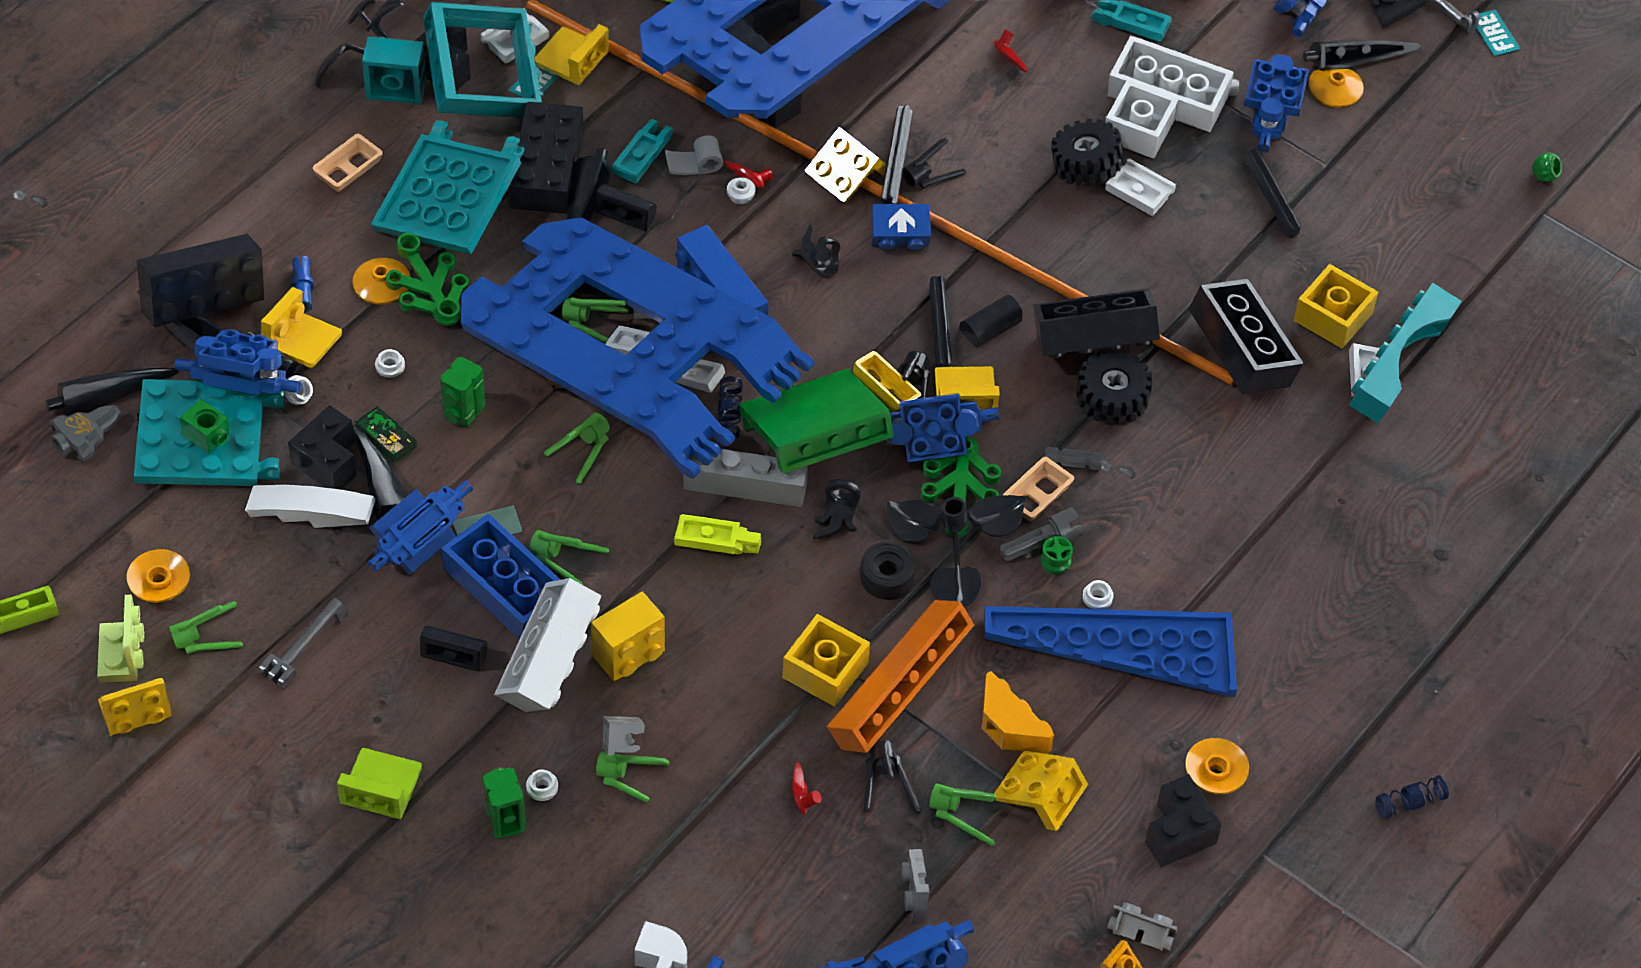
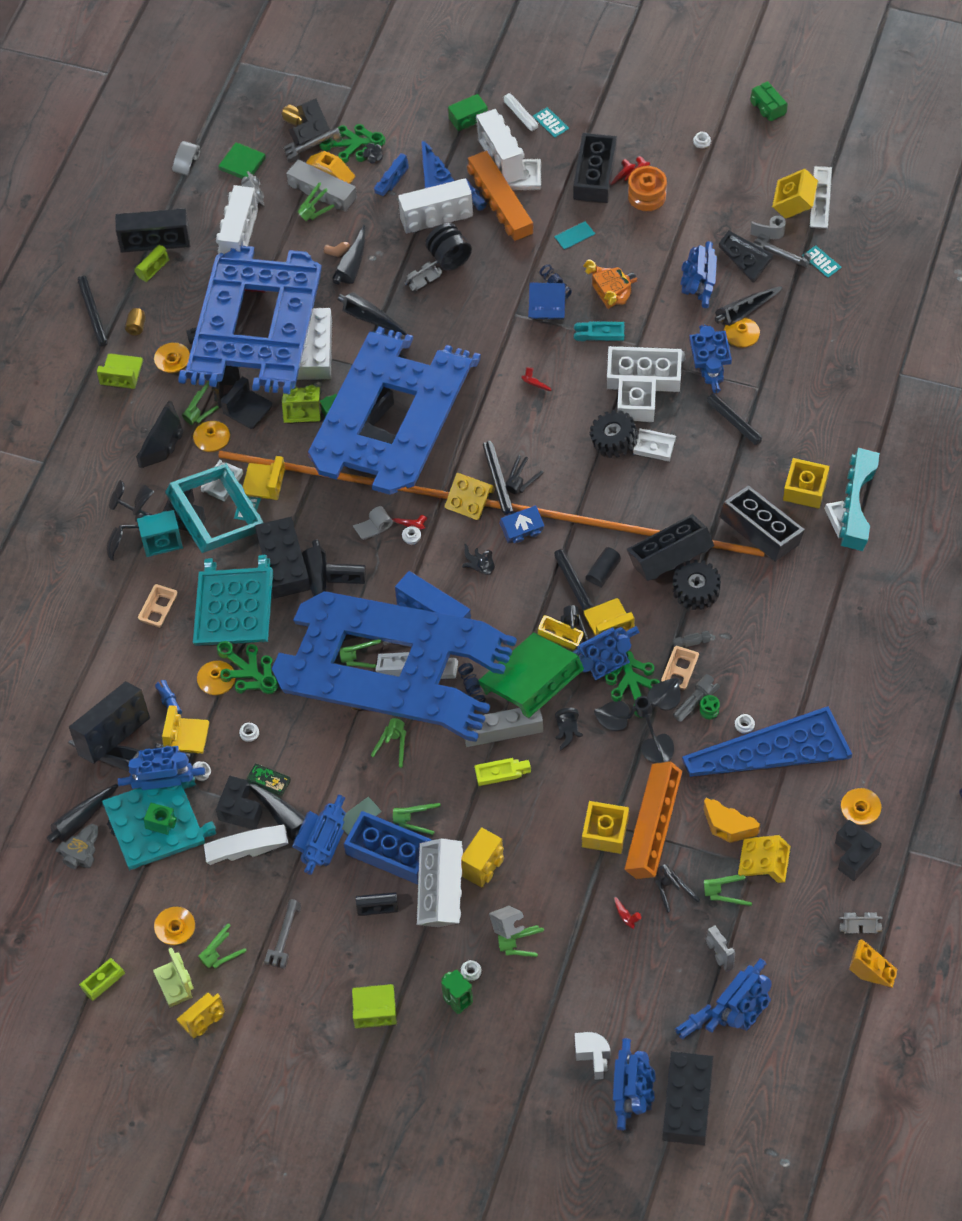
camera: 15 degrees left, 5 degrees up
green brick [440,357,485,427] -> none
teal hinge [612,119,674,184] -> none
black tyre [860,542,916,600] -> none
green piece [1532,152,1562,182] -> none

